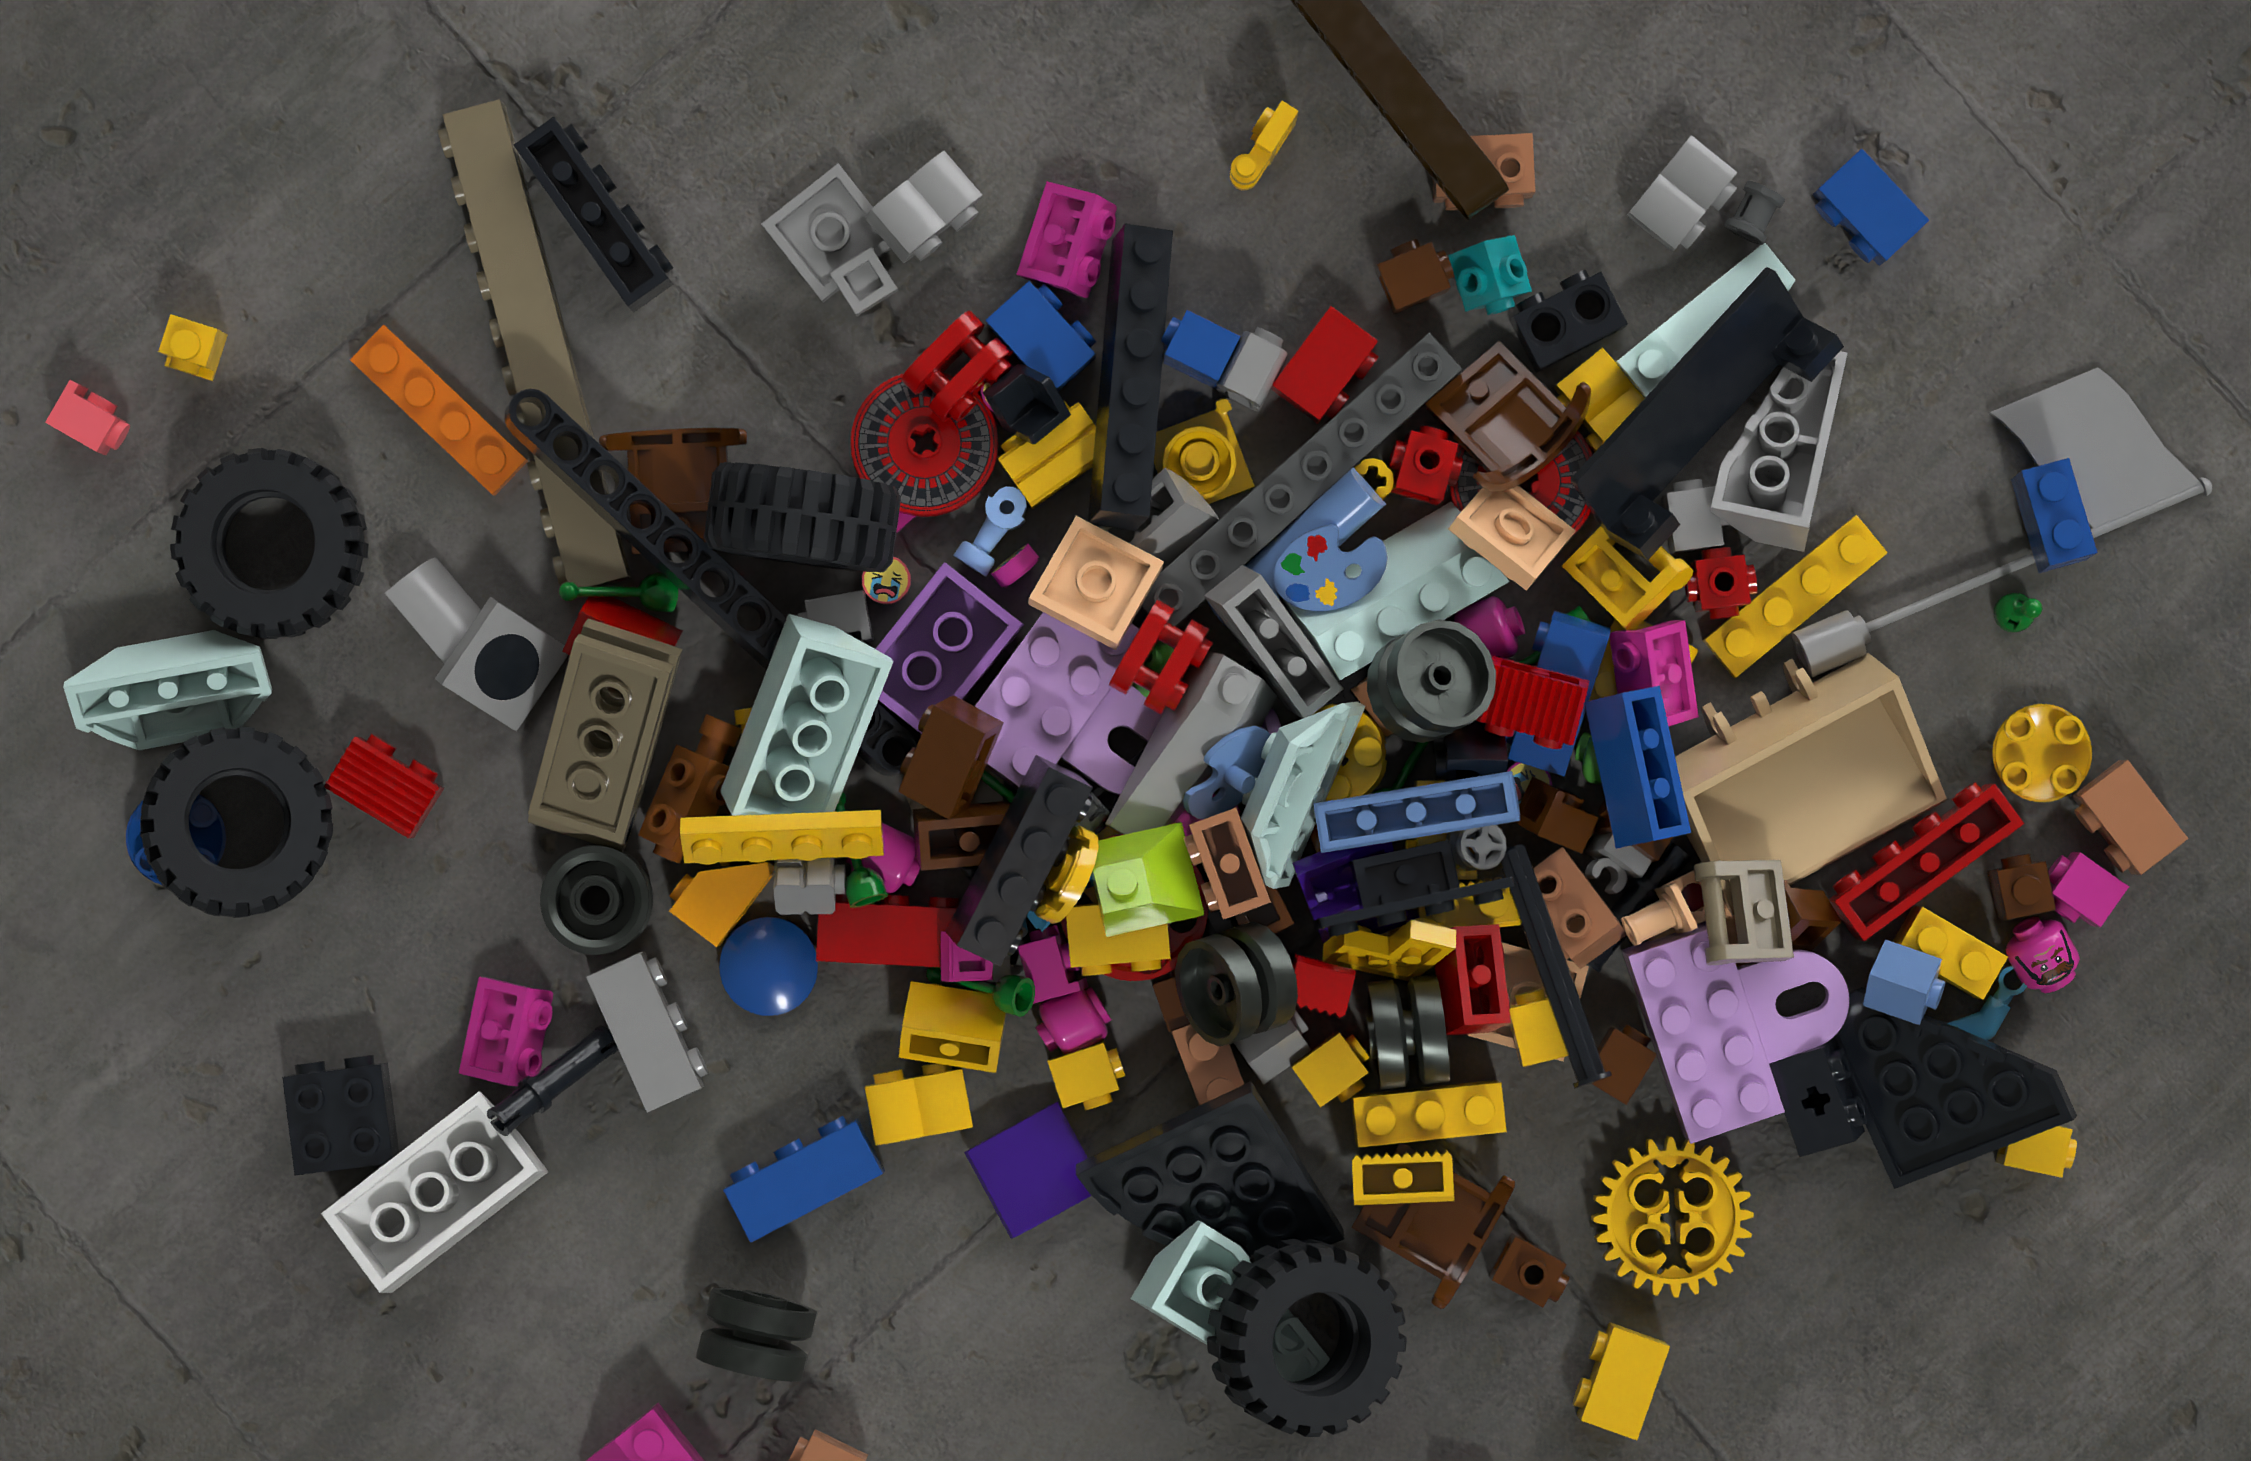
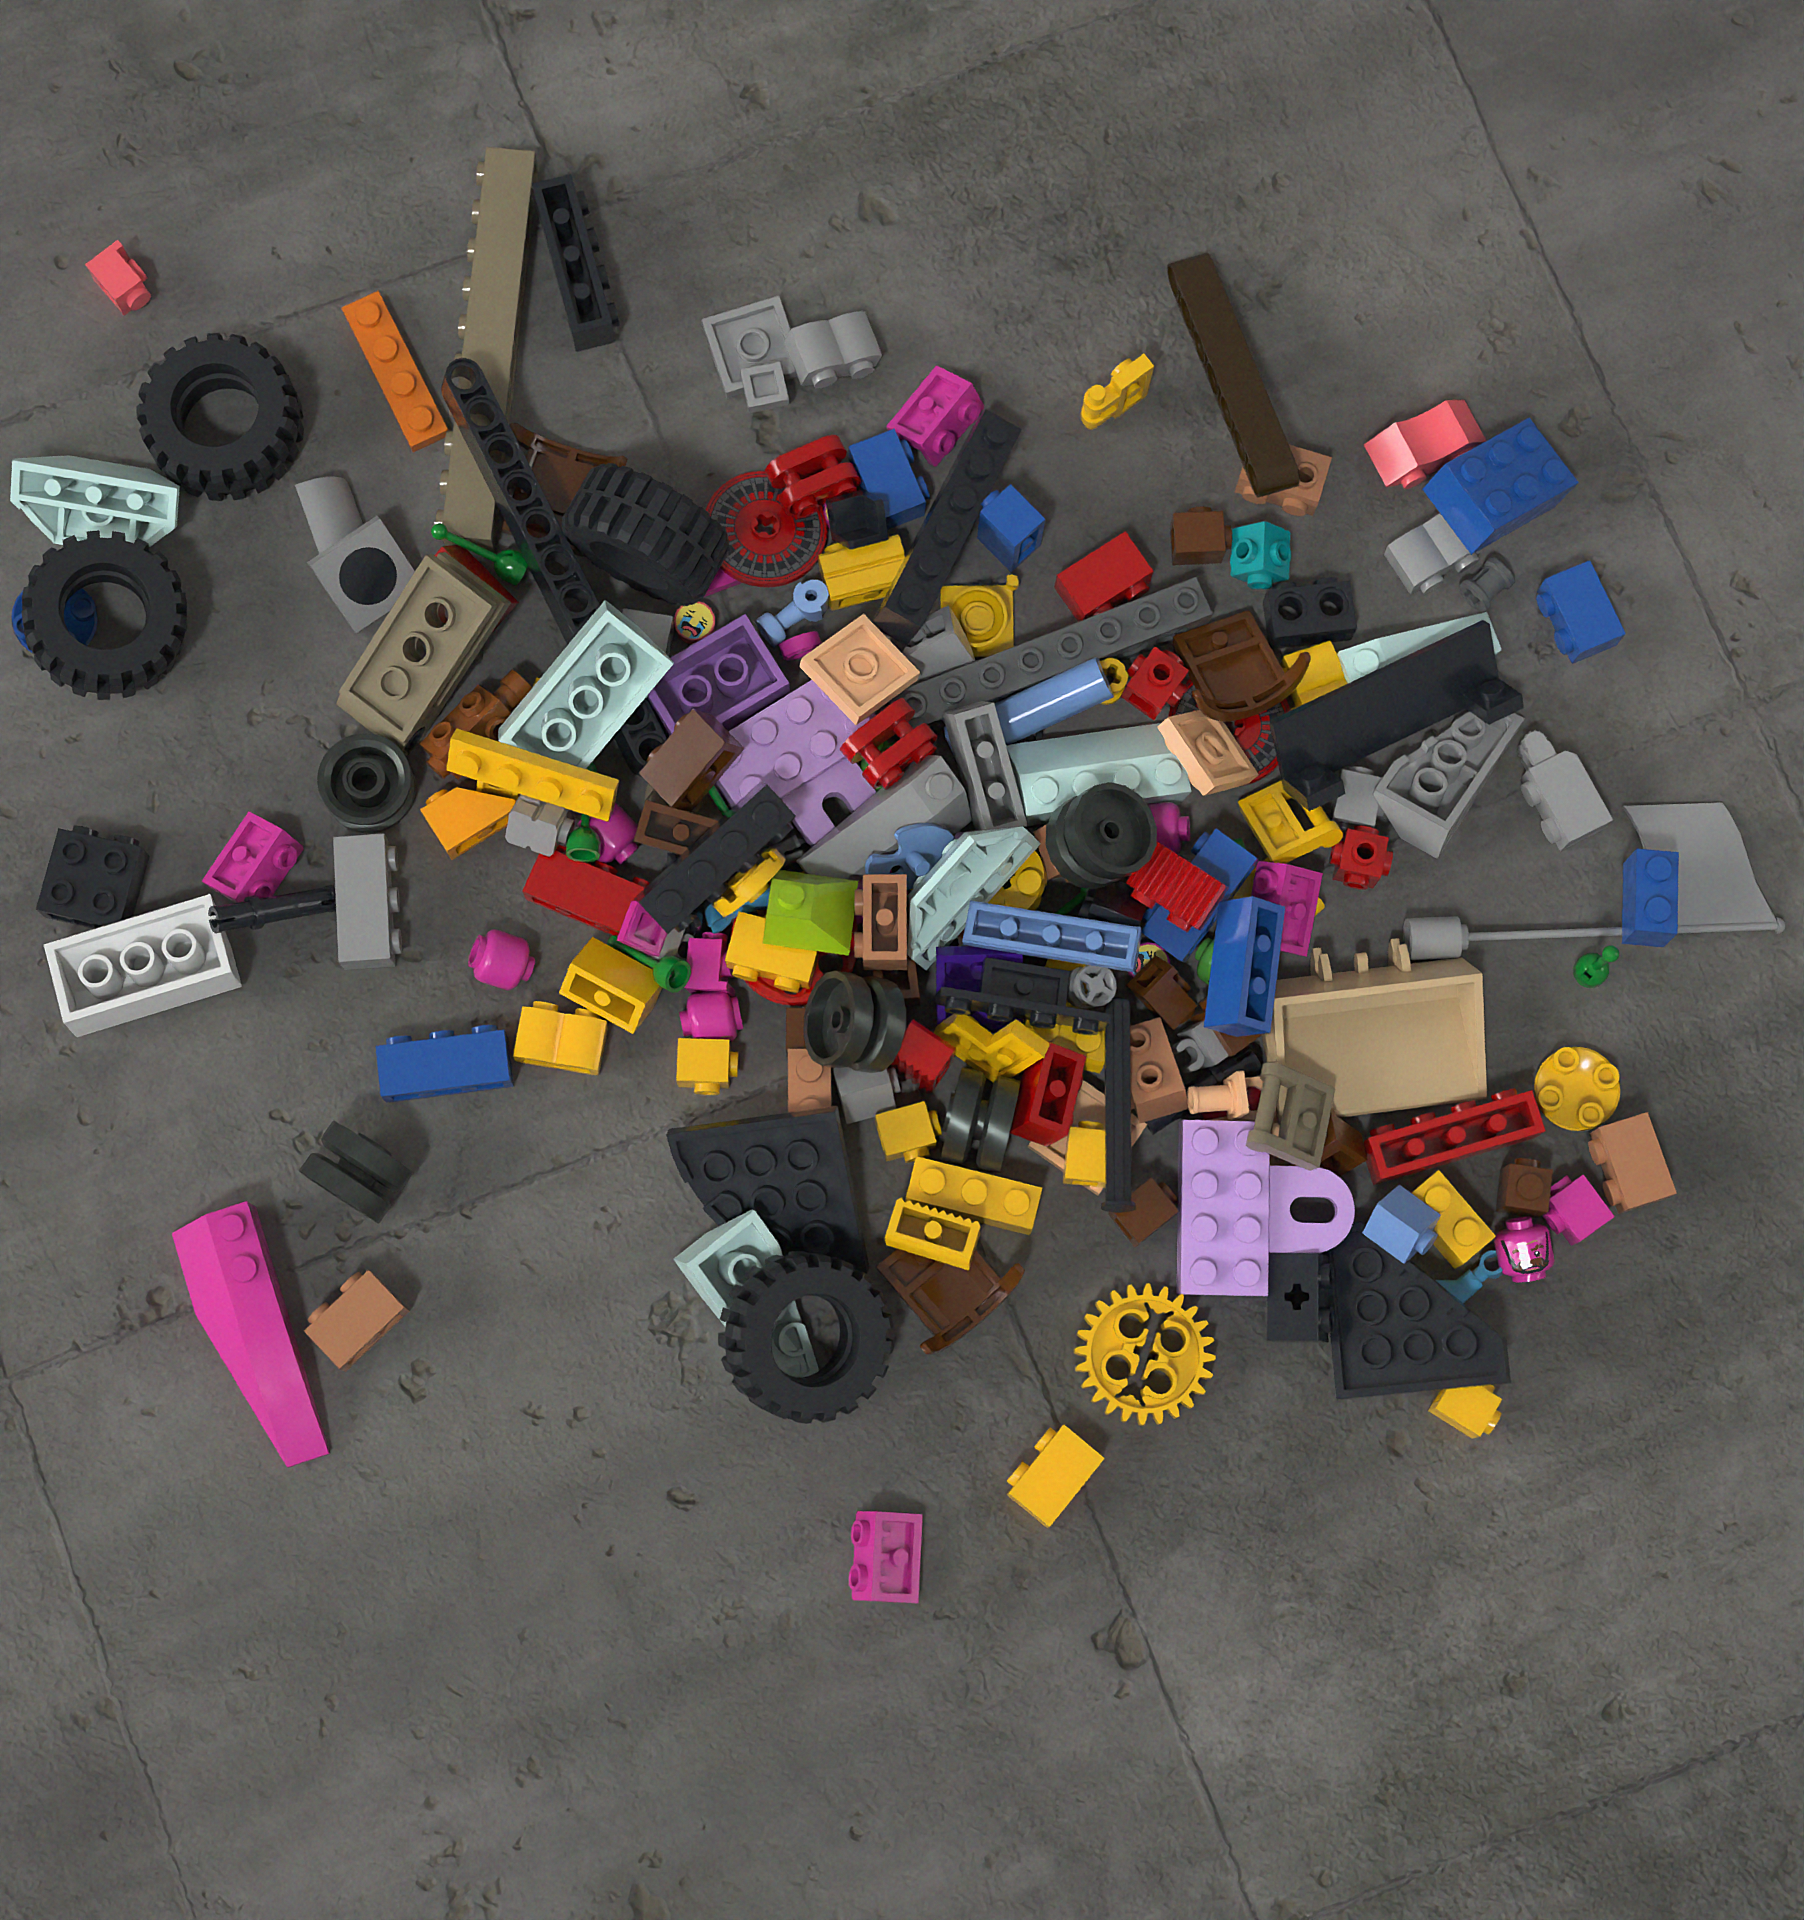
camera: 15 degrees right, 10 degrees down
yellow brick [158,314,228,381] -> none
red brick [324,733,444,839] -> none
blue dish [719,917,818,1016] -> none
dark purple slope [964,1102,1092,1239] -> none
light grey brick [1216,327,1288,411] -> none
medium blue piece [1273,524,1388,611] -> none
reddish brown brick [1488,1233,1570,1308] -> none
yellow plate [1703,515,1888,678] -> none
none -> dark pink head [468,929,535,991]
none -> coral brick [1364,400,1487,489]
none -> blue brick [1422,417,1579,555]
none -> light grey hinge [1517,730,1613,851]

